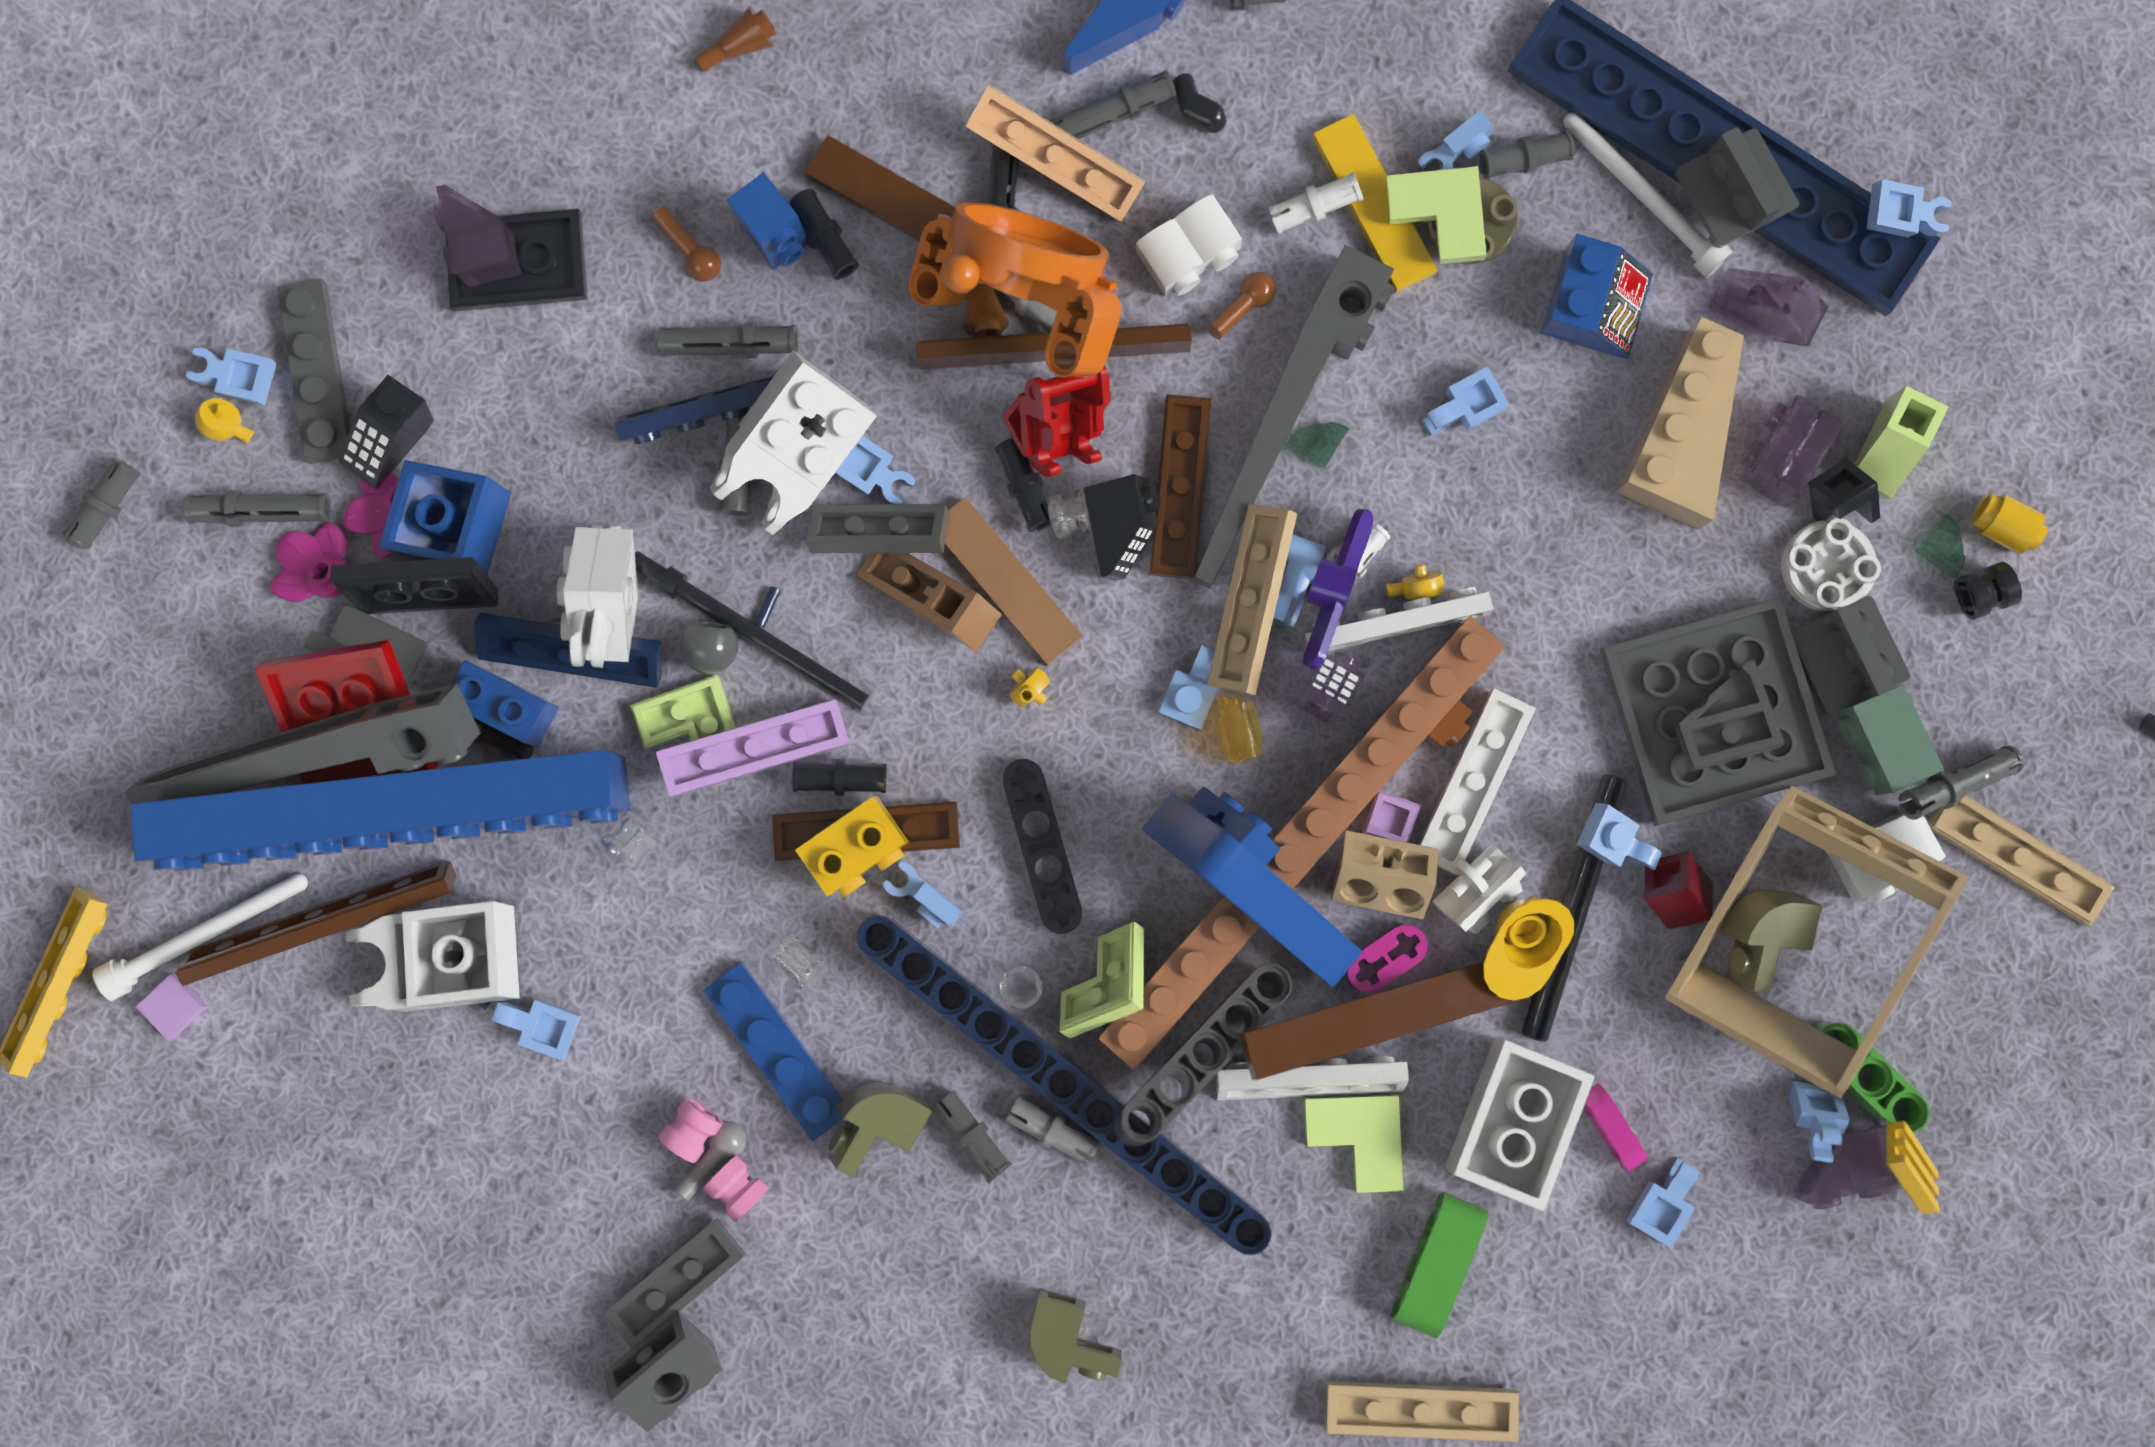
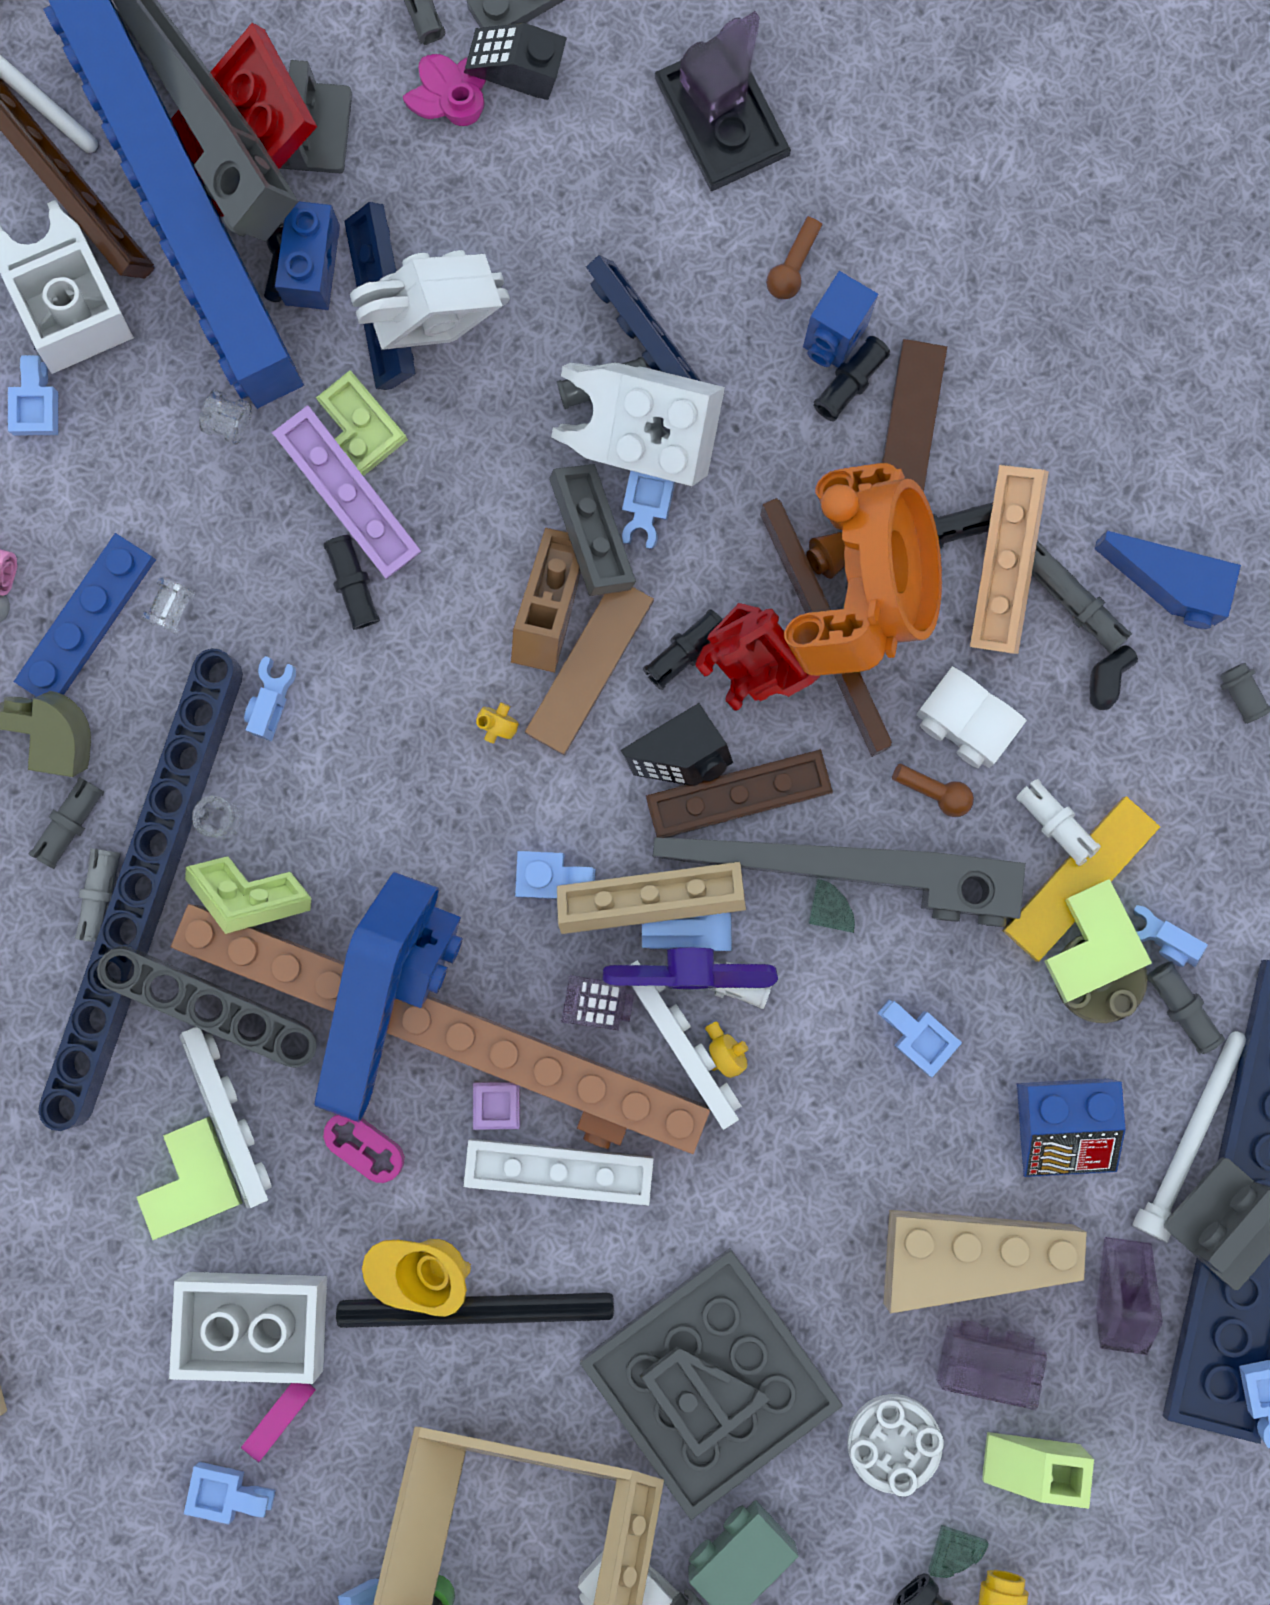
camera: 70 degrees right, 0 degrees up
dark pink plate [269,521,348,602] -> none
black tile [330,557,498,614] -> none
blue slope [379,460,512,576] -> none
black bar [635,551,870,711] -> none
dark grey pin [658,322,798,359] -> none
dark grey piece [680,620,738,674] -> none
dark orange cone [695,6,777,72] -> none
dark blue piece [755,586,781,628] -> none
reddish brown tile [772,801,960,861] -> none
yellow brick [795,796,909,898] -> none
black beam [1003,759,1082,934] -> none
clear wheel [1048,488,1092,541] -> none
clear yellow brick [1209,694,1265,765] -> none
reddish brown tile [1239,961,1513,1080] -> none
tan brick [1331,831,1439,920] -> none
bright green beam [1391,1191,1488,1339] -> none
white hips [1432,844,1526,934] -> none
light blue plate [1577,803,1662,870] -> none
dark red panel [1644,851,1713,929] -> none
olive brick [1721,890,1822,993] -> none
dark grey bracket [1791,596,1910,715] -> none
black panel [1808,458,1880,523] -> none

